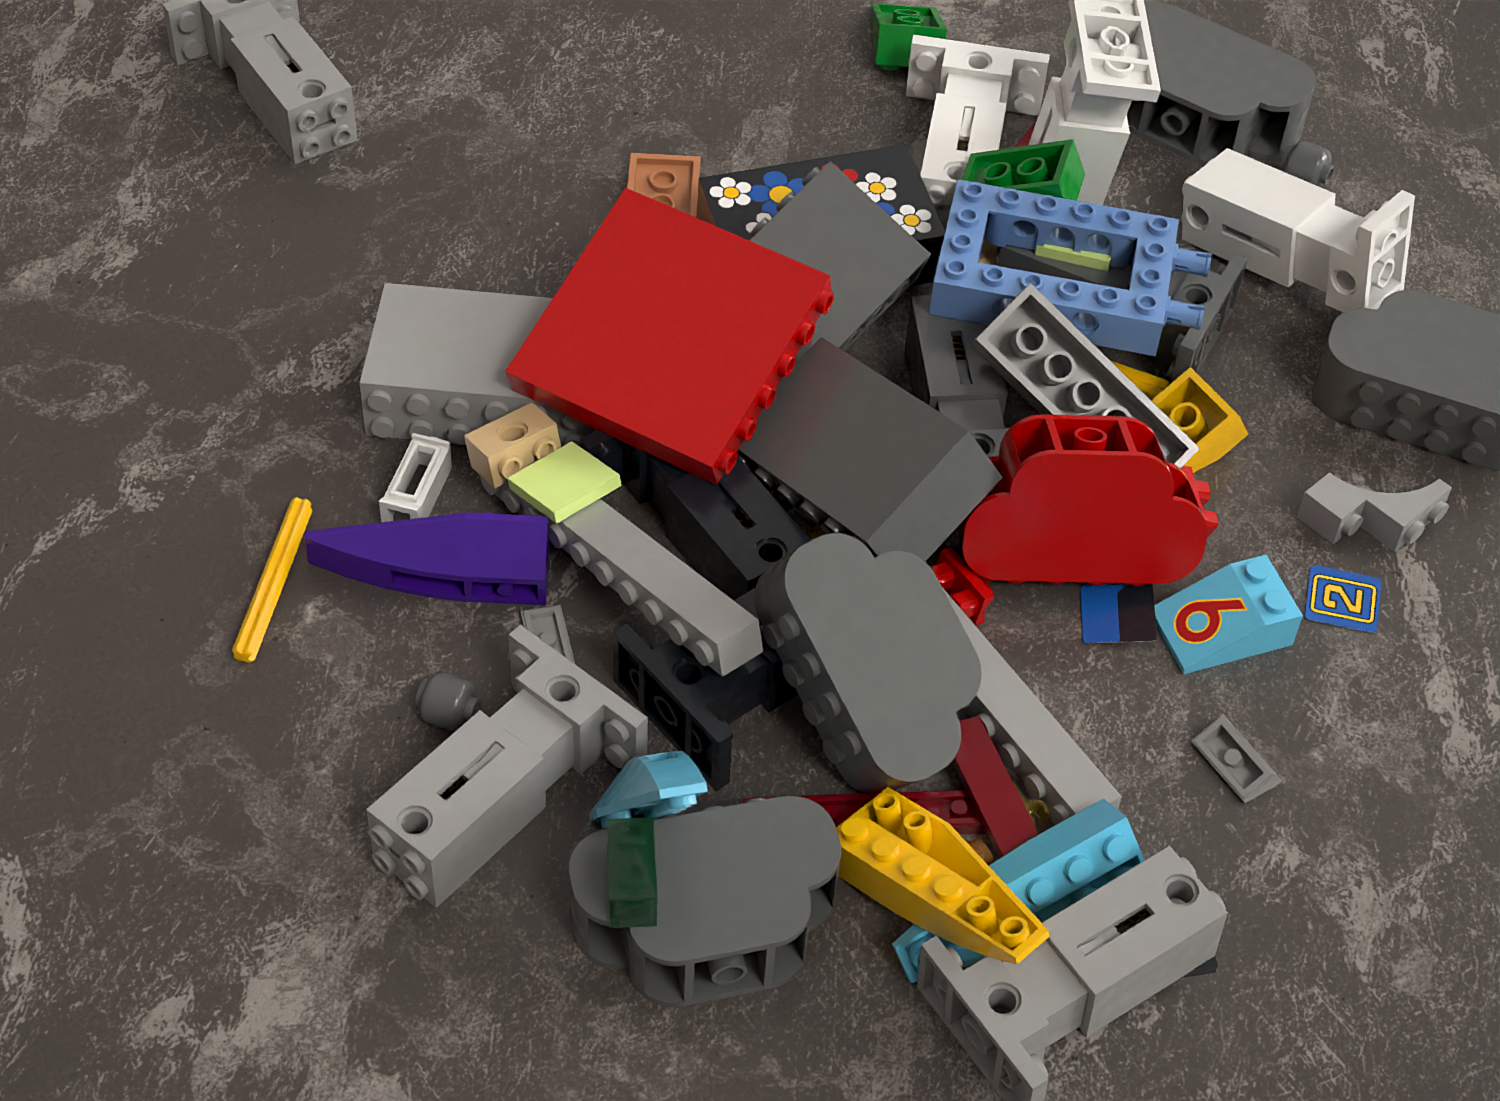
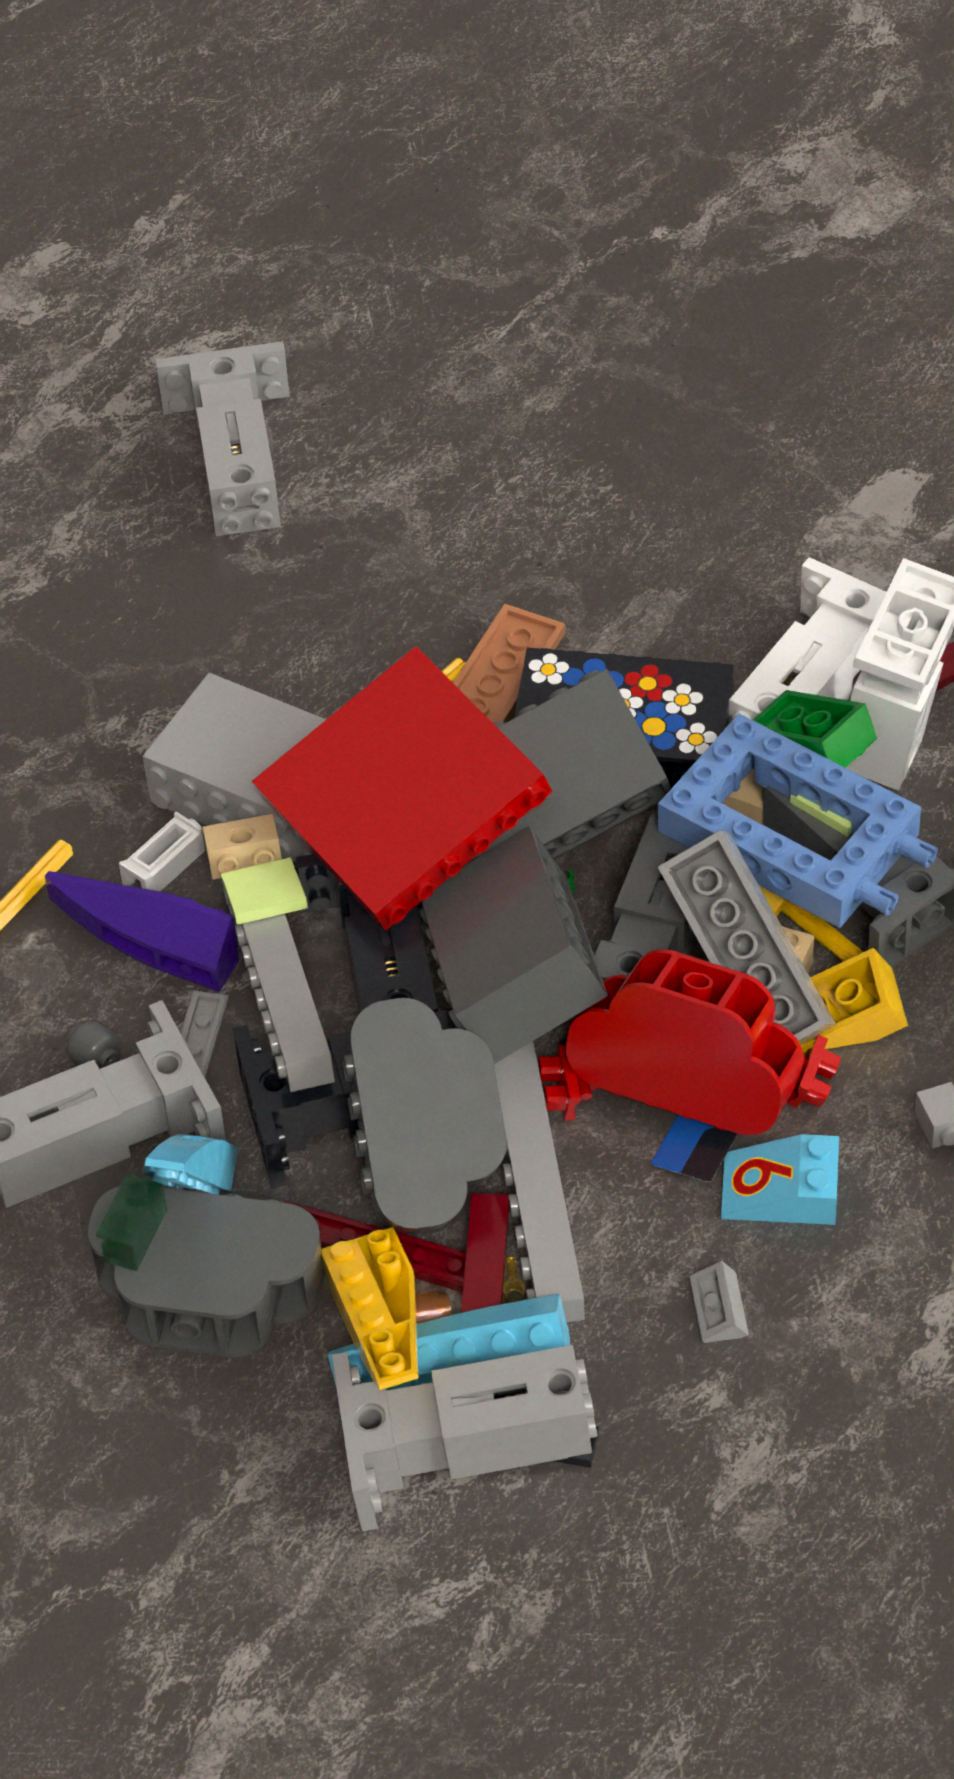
camera: 30 degrees right, 0 degrees up
green slope [870,3,947,71] -> none
sticker [1305,565,1382,633] -> none

